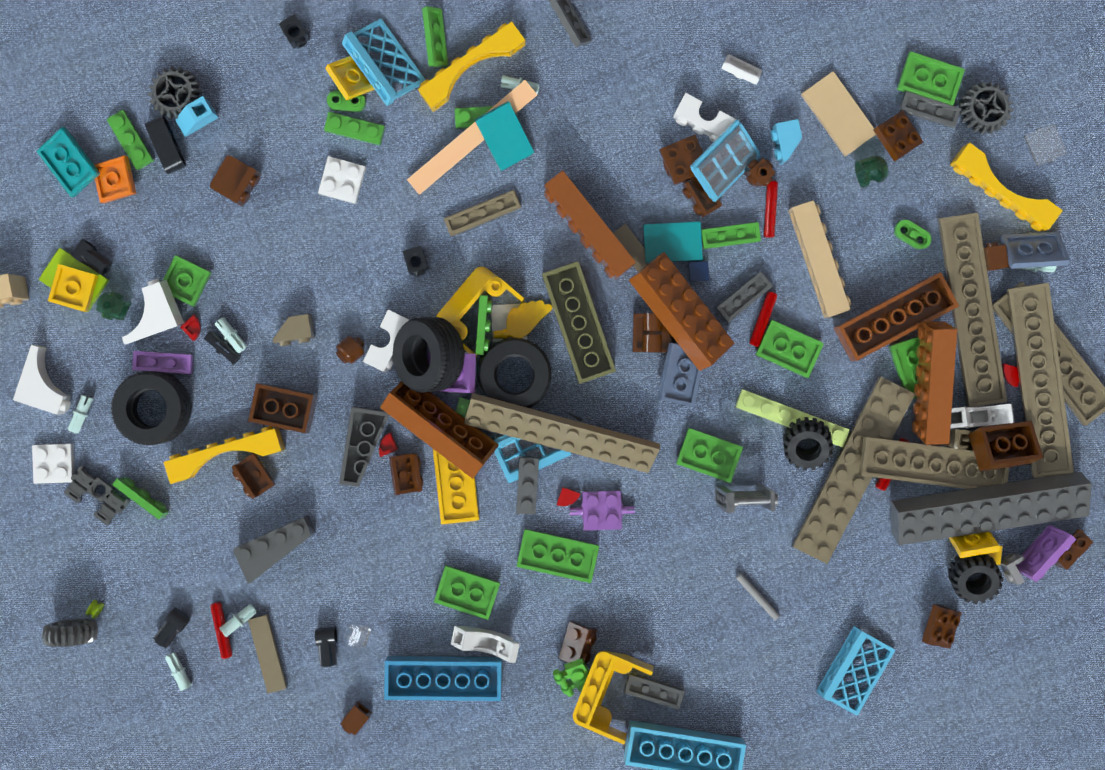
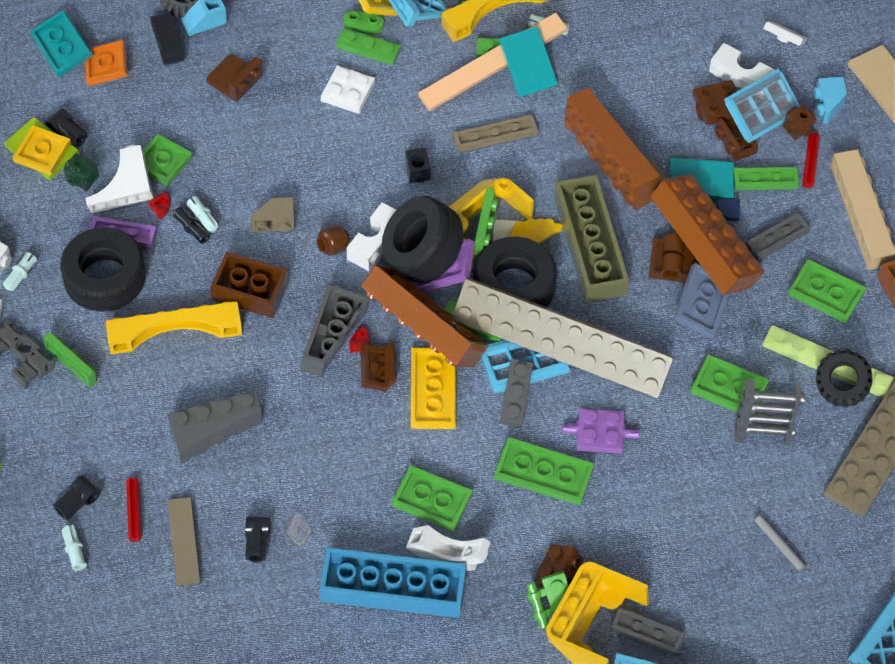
camera: 10 degrees right, 30 degrees down
bright green plate [106,110,155,170] -> none
light aqua axle [219,605,256,638] -> none
reddish brown bracket [231,453,276,499] -> none
reddish brown brick [340,701,372,736] -> none
red tile [556,487,581,506] -> none
red axle [749,292,778,347] -> none

